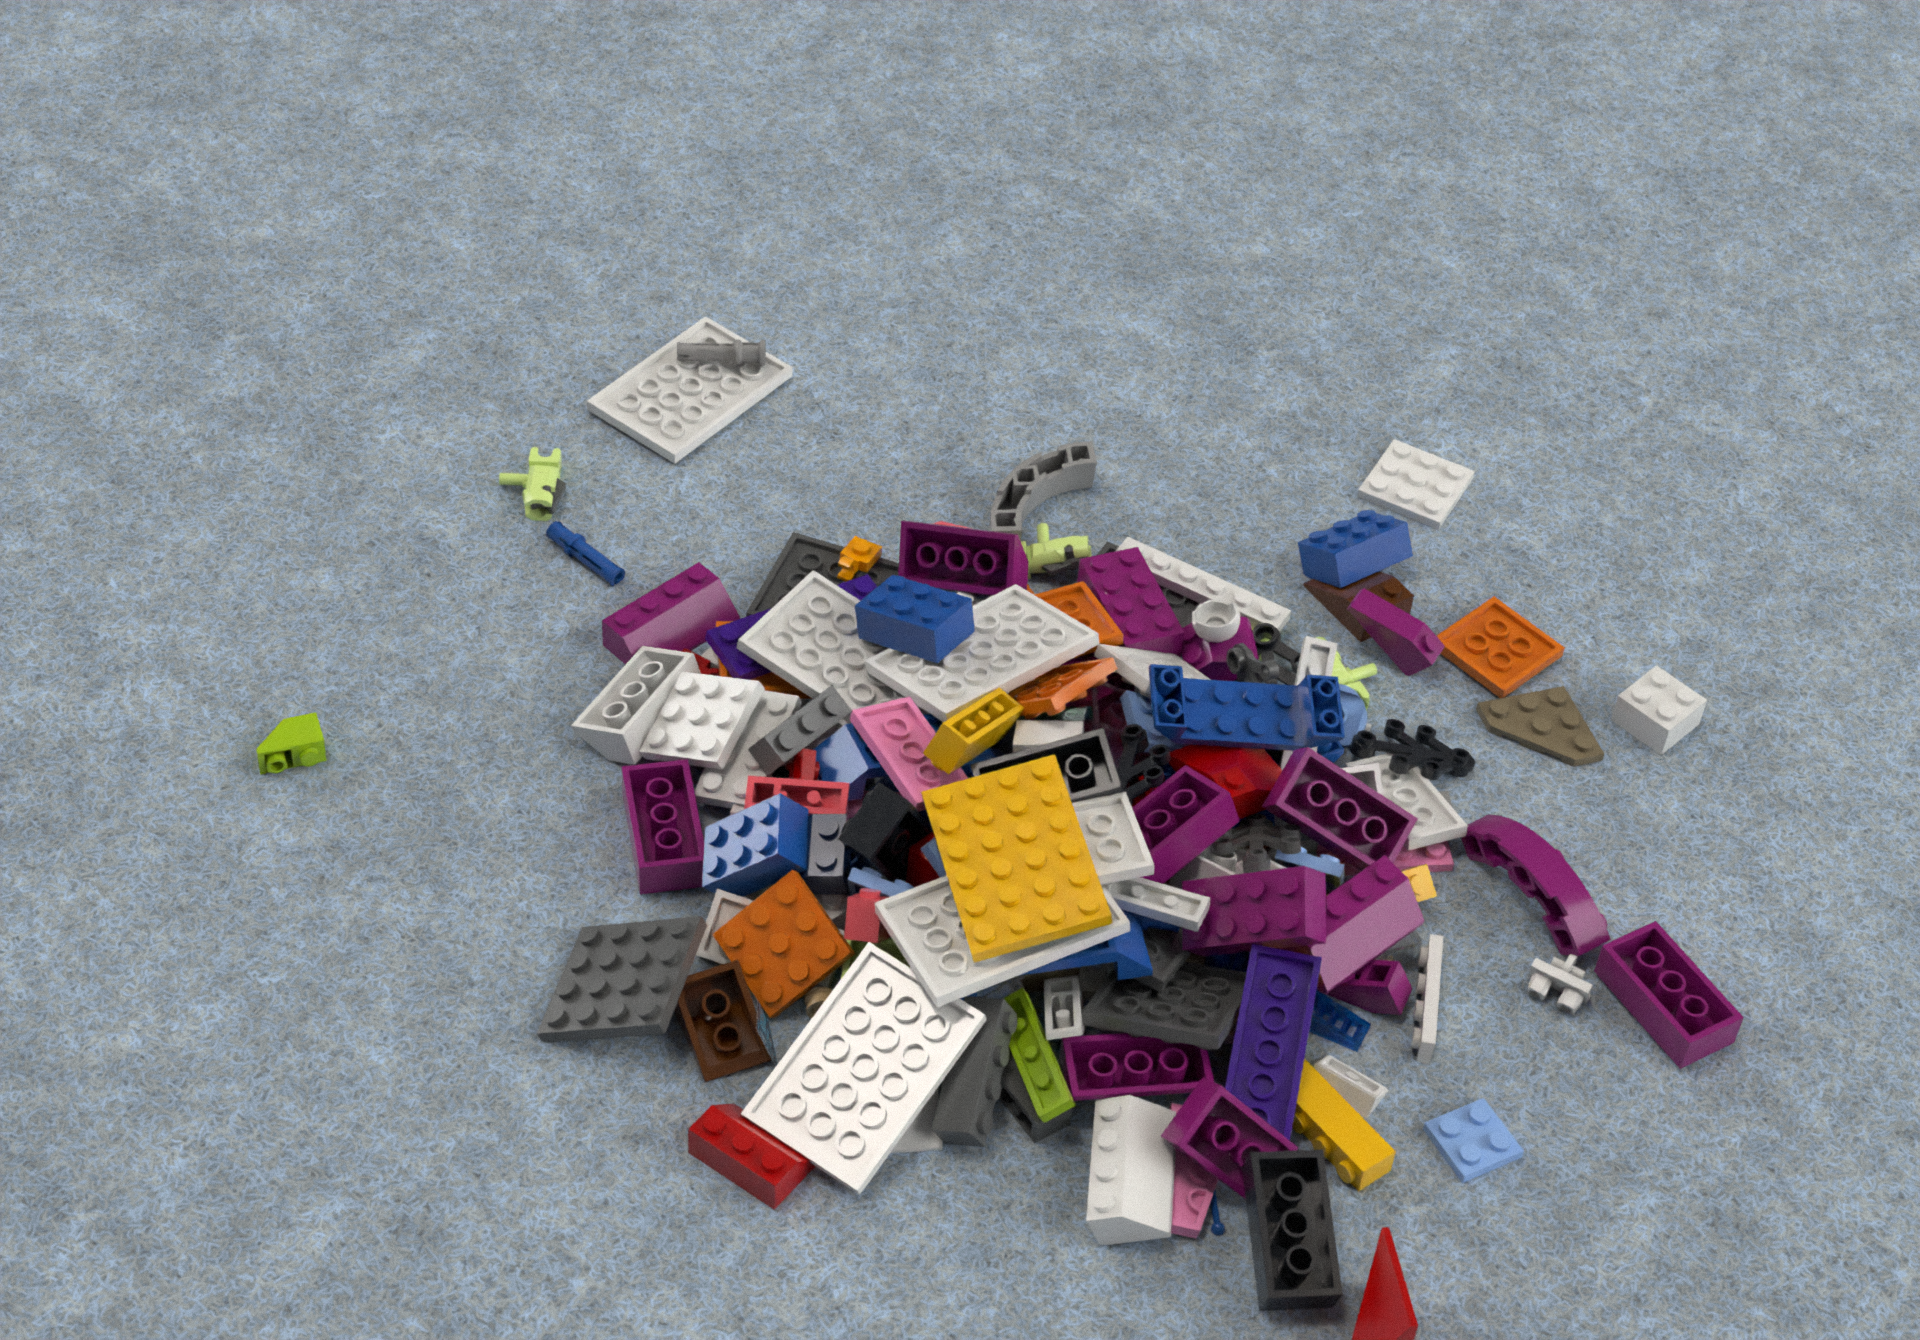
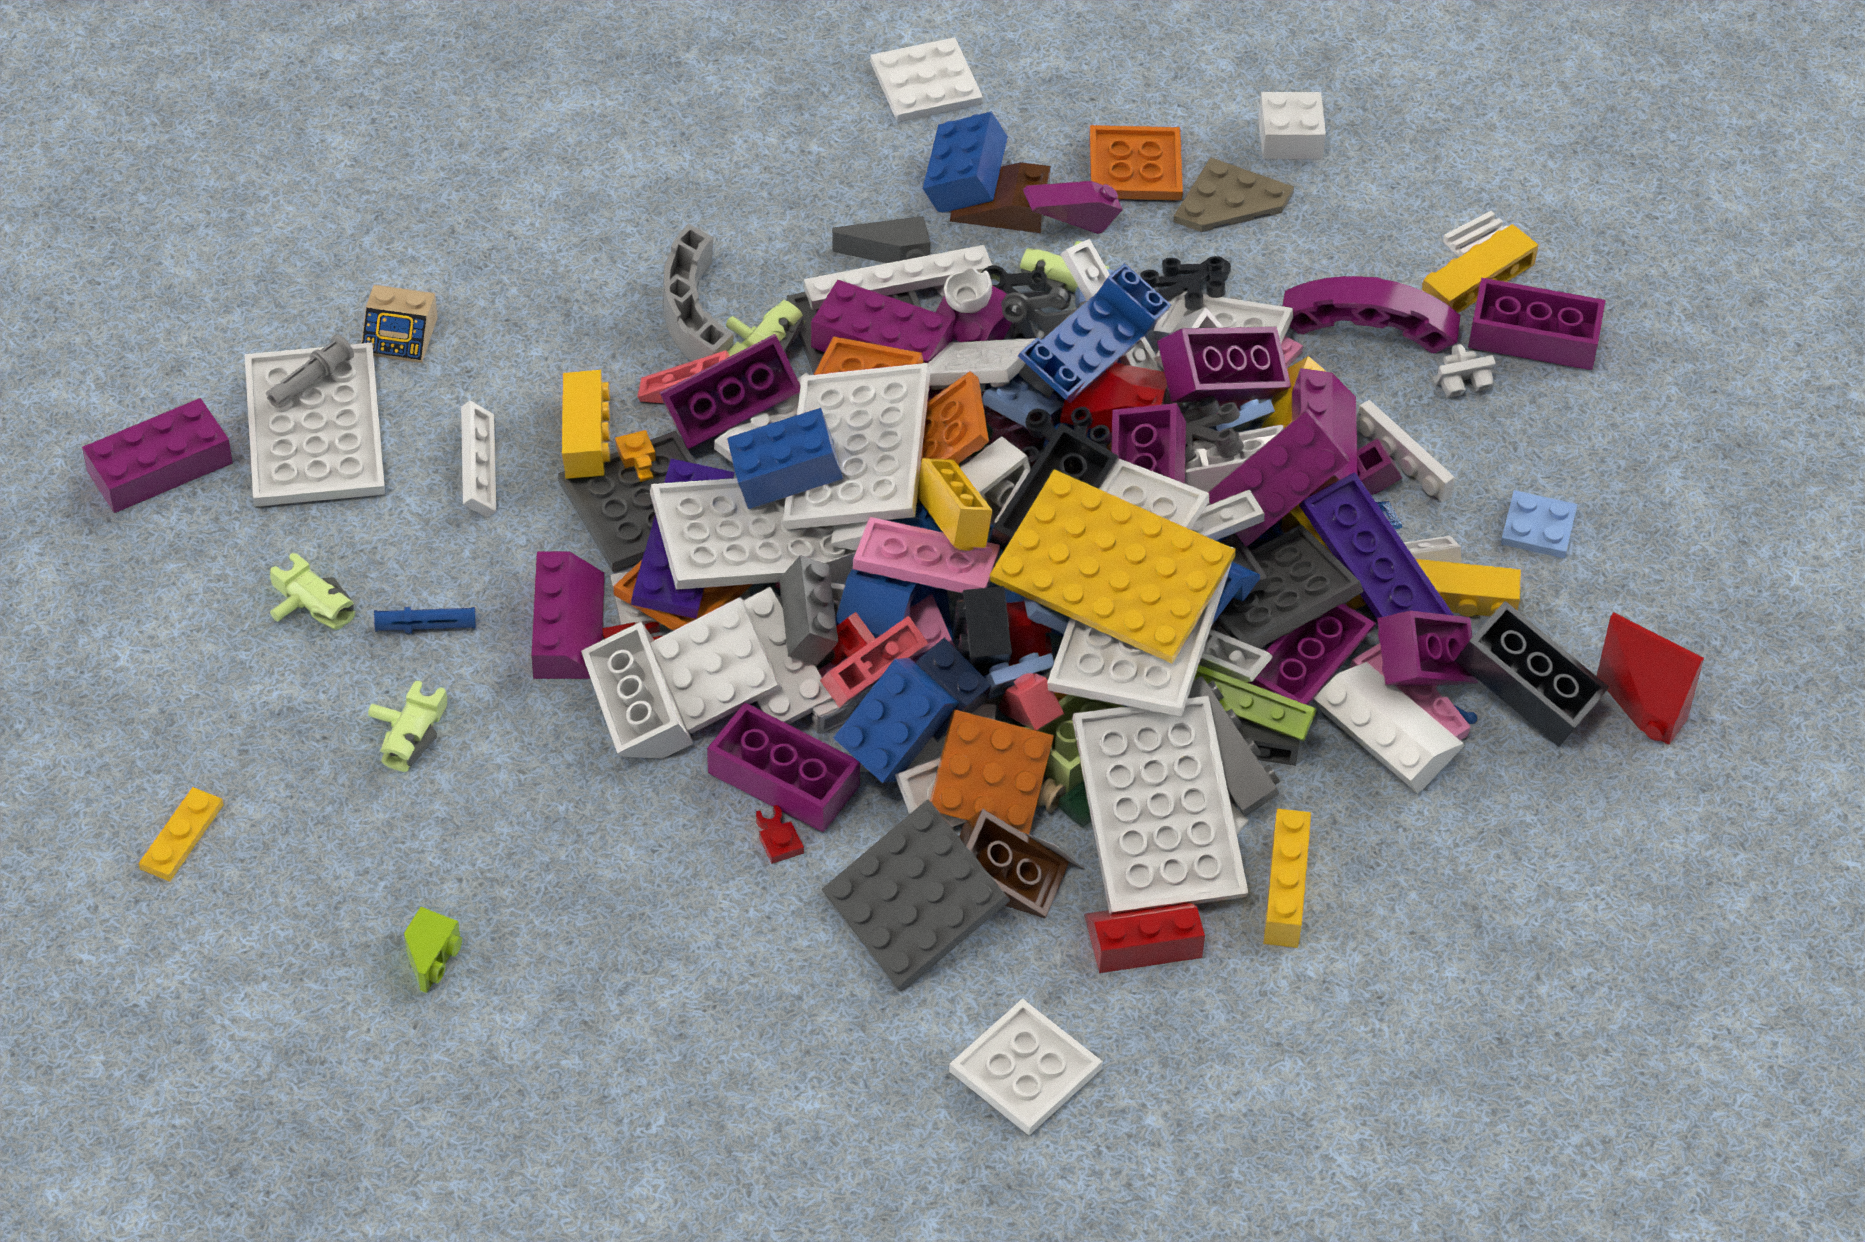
camera: 45 degrees left, 5 degrees up
none -> magenta brick [82,398,233,513]
none -> yellow plate [139,787,224,882]
none -> slope [361,285,438,363]
none -> yellowish green piece [368,681,447,772]
none -> white plate [461,400,496,517]
none -> yellow brick [562,370,610,479]
none -> red plate [756,805,804,864]
none -> dark grey slope [832,216,931,263]
none -> white plate [949,998,1103,1135]
none -> yellow brick [1263,808,1311,948]
none -> yellow brick [1422,224,1539,313]
none -> white tile [1443,211,1508,257]

